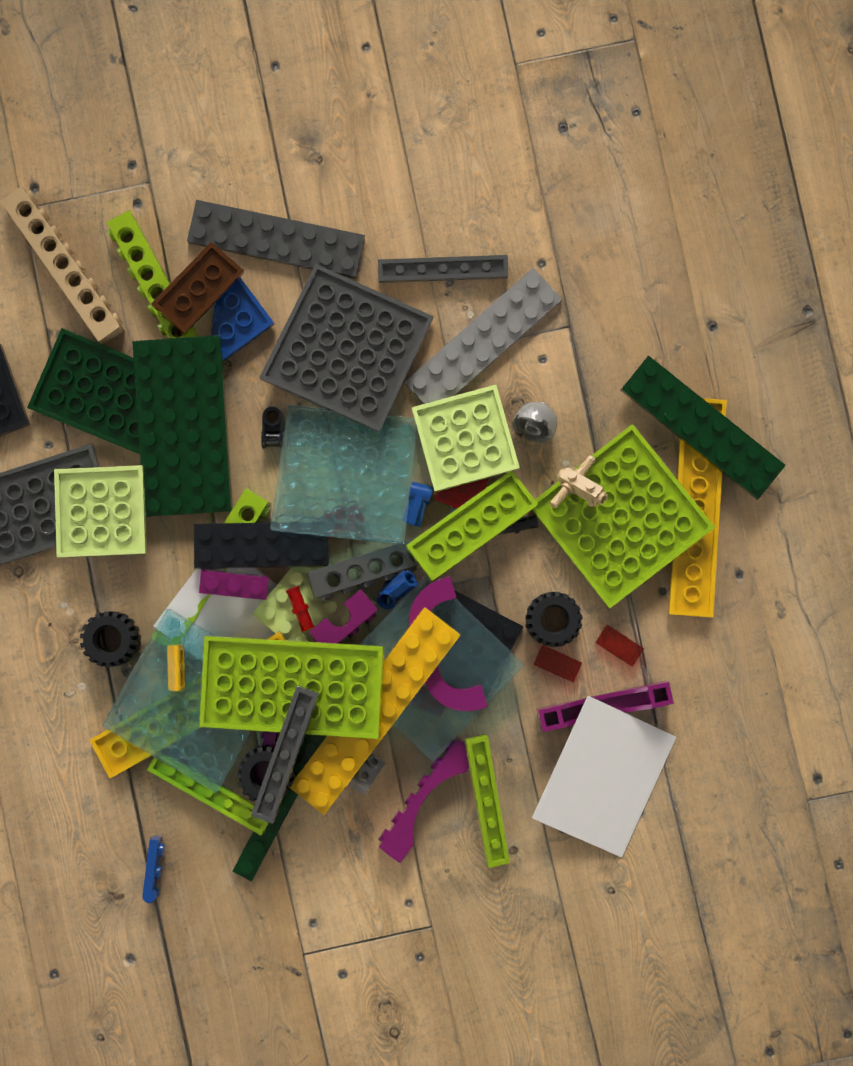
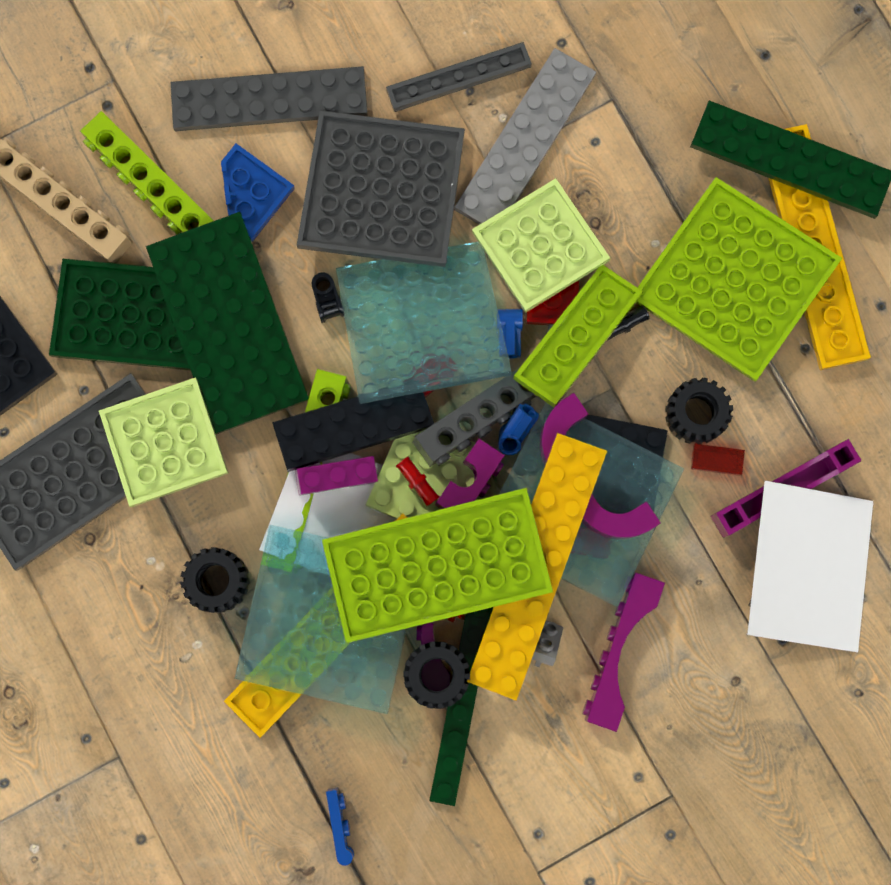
camera: 15 degrees left, 5 degrees down
lime plate [147,750,269,835] -> none
reddish brown plate [151,242,244,335] -> none
yellow slope [167,644,185,691] -> none
dark grey plate [251,685,320,824] -> none
lime plate [464,734,510,868] -> none
light grey cylinder [512,402,557,443] -> none
tan piece [550,455,608,509] -> none
clear red tile [595,624,644,667] -> none

